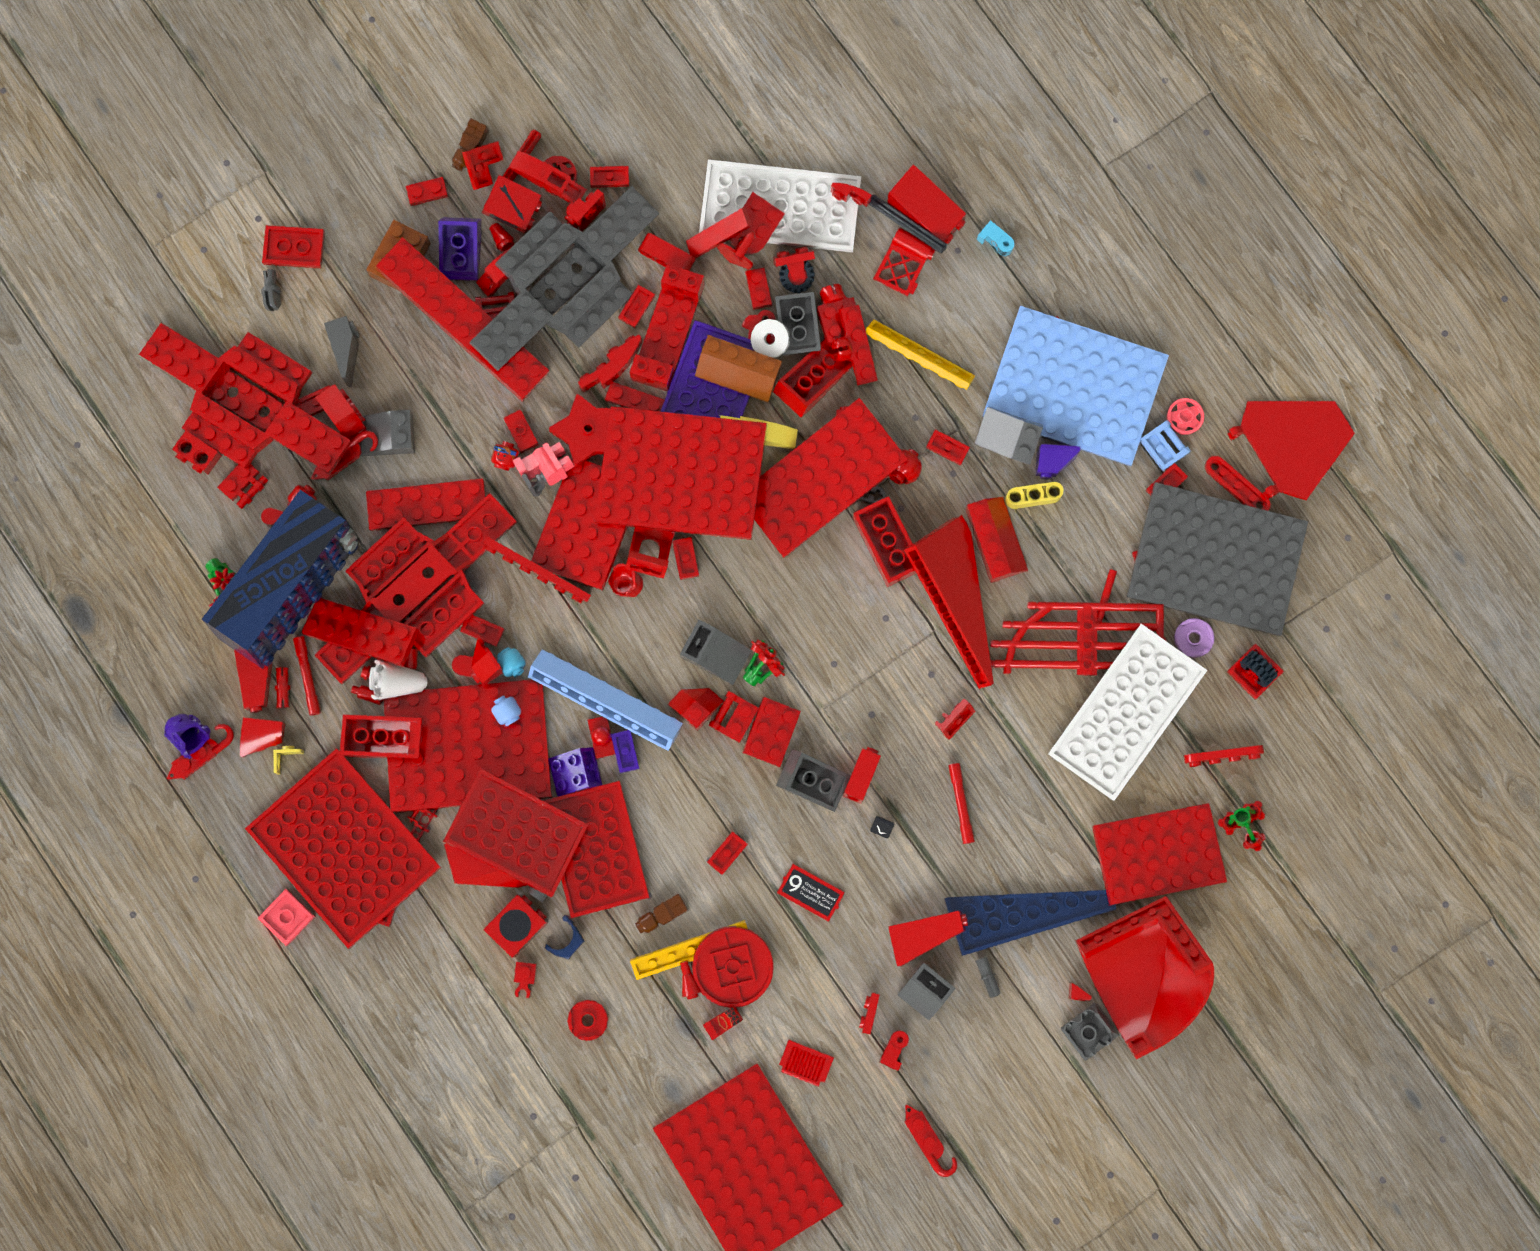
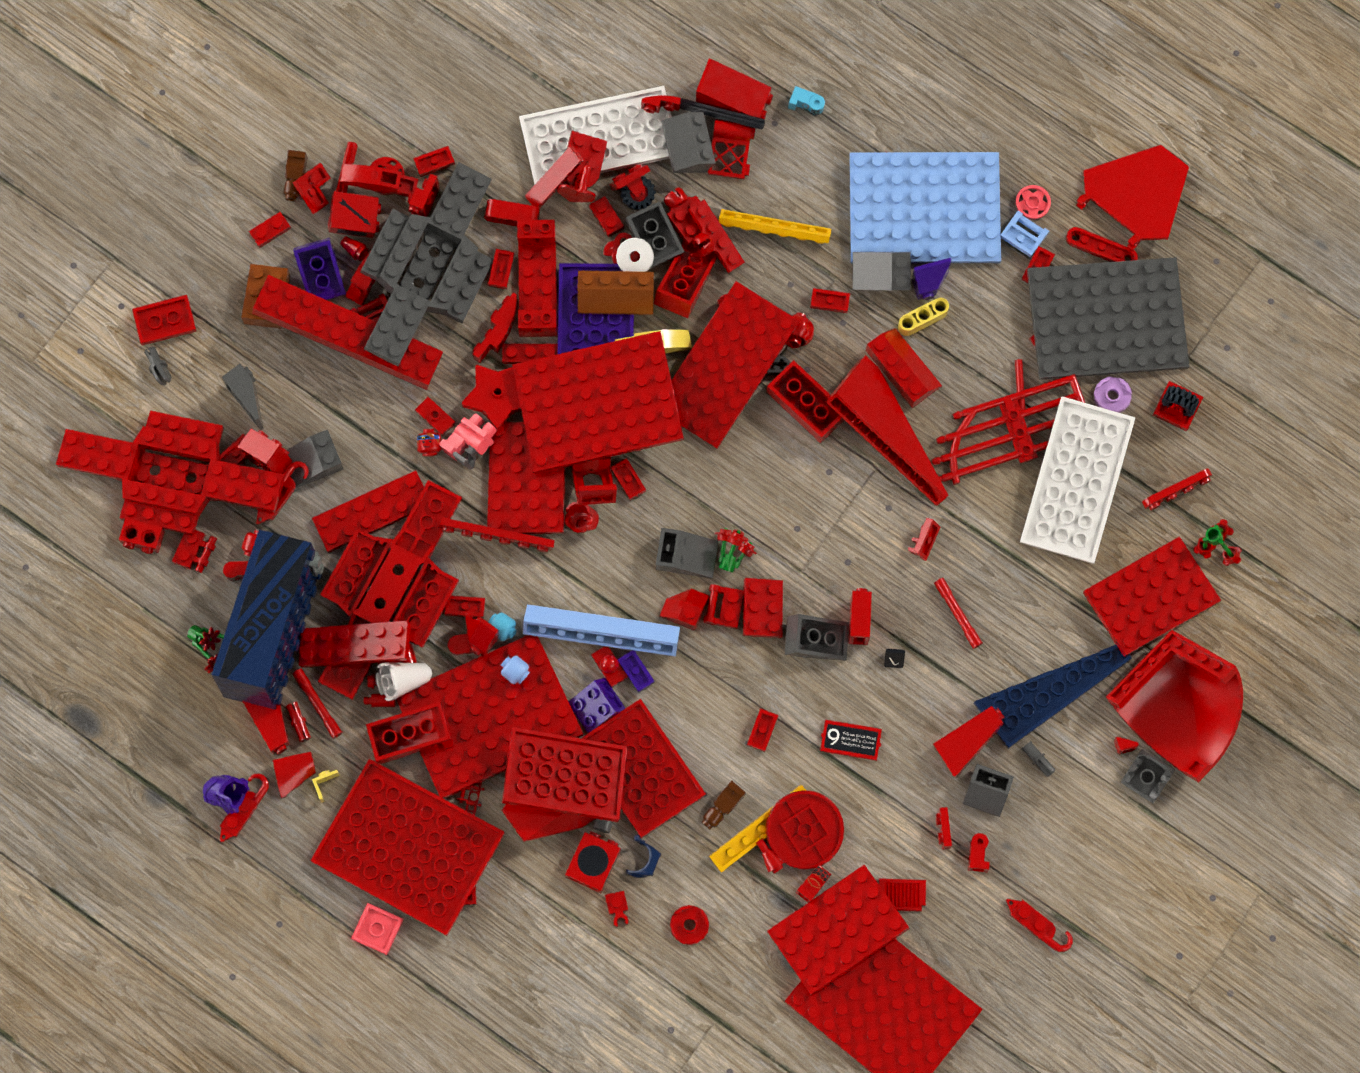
camera: 20 degrees left, 5 degrees down
none -> dark grey slope [661,112,716,173]
none -> red plate [767,864,910,996]

